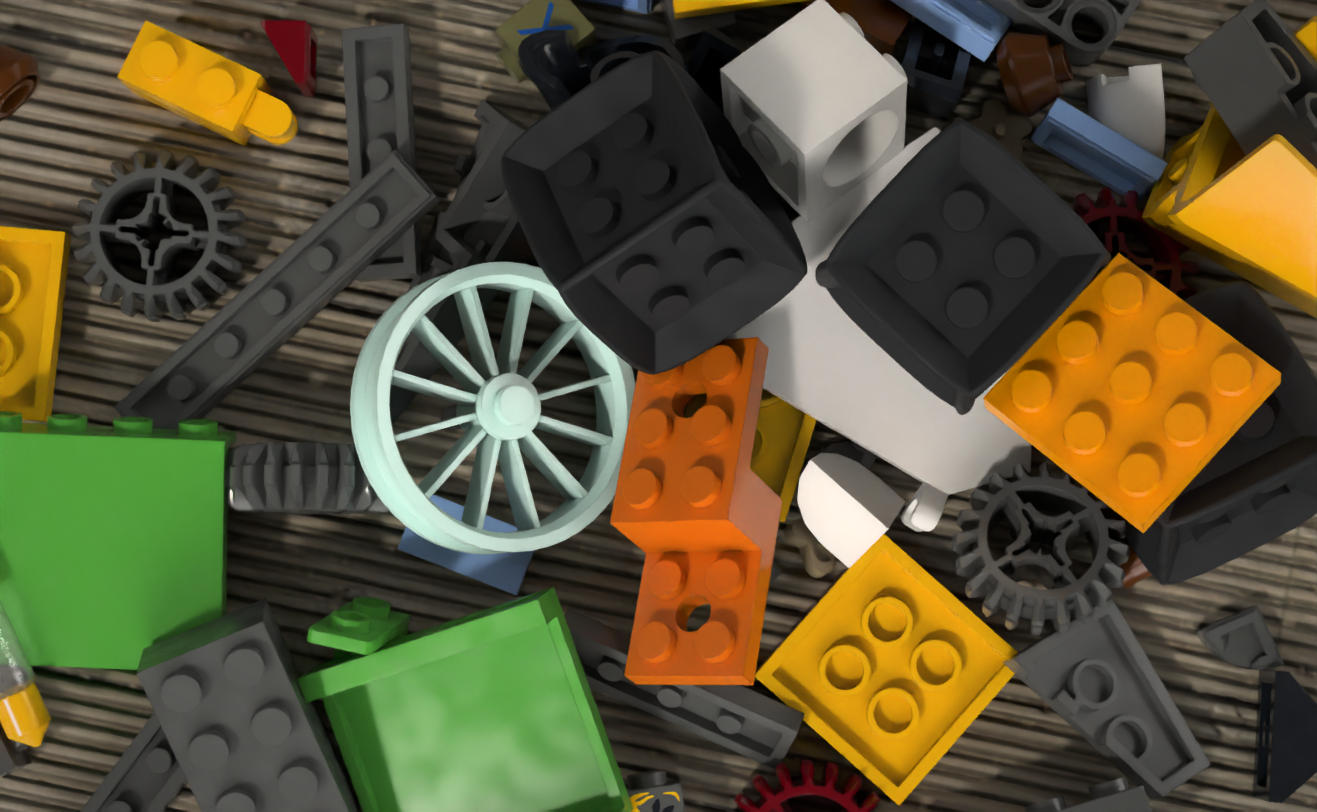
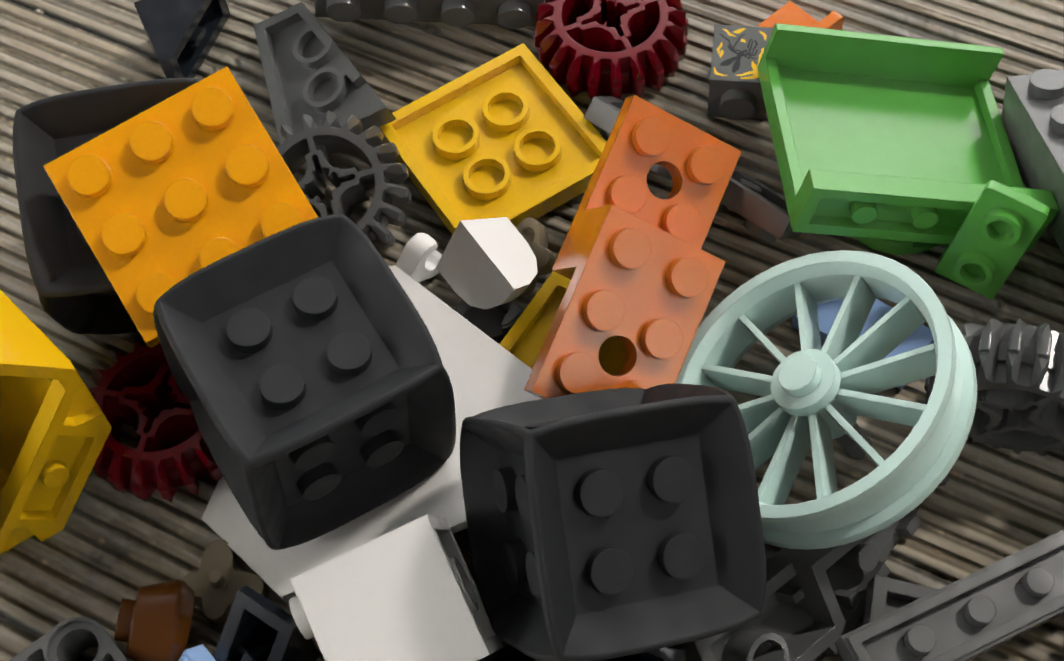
camera: 155 degrees left, 25 degrees down
light blue tile [1031,98,1168,203] -> none
white brick [1086,63,1166,159] -> none

